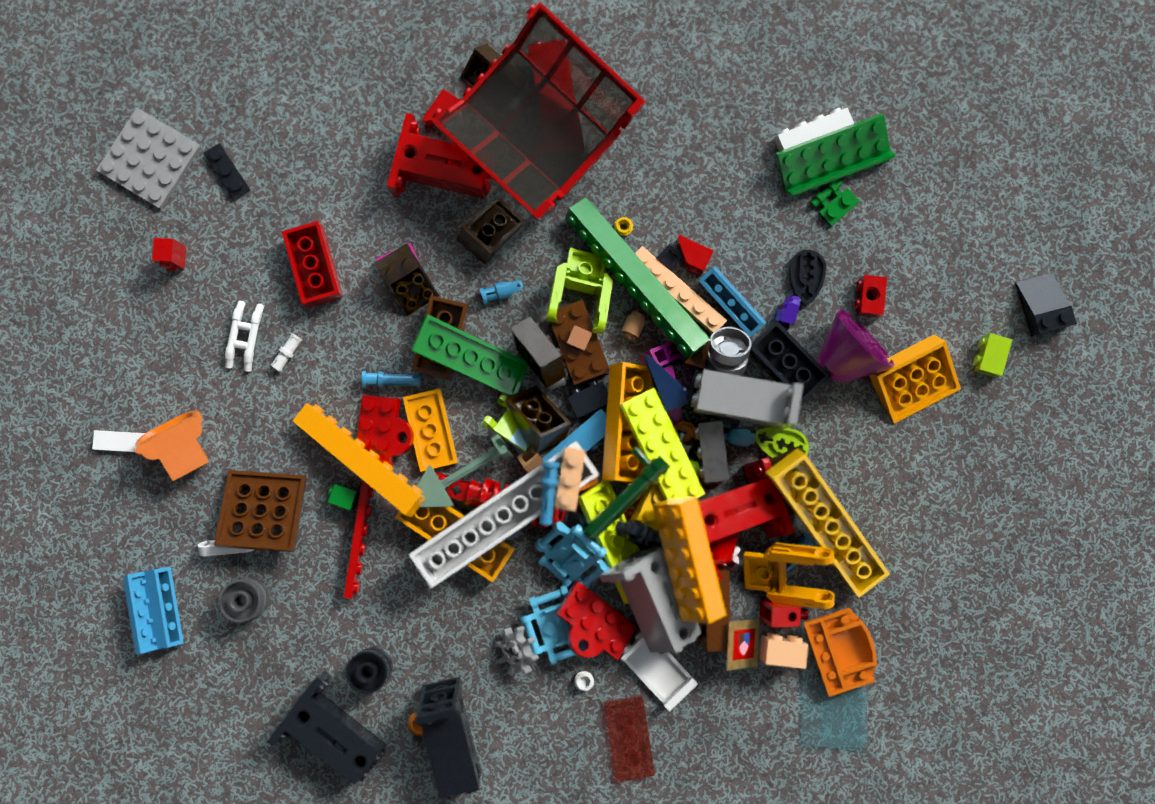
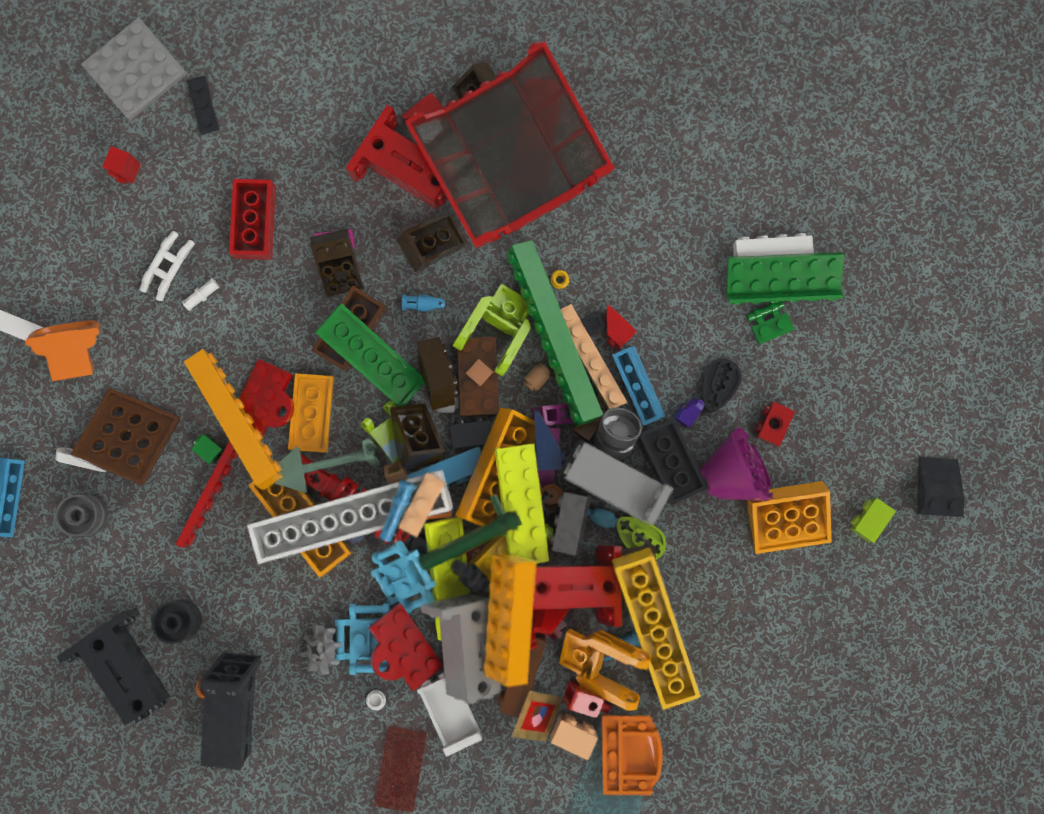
camera: 20 degrees right, 0 degrees up
dark azure pin [362,371,421,388] -> none

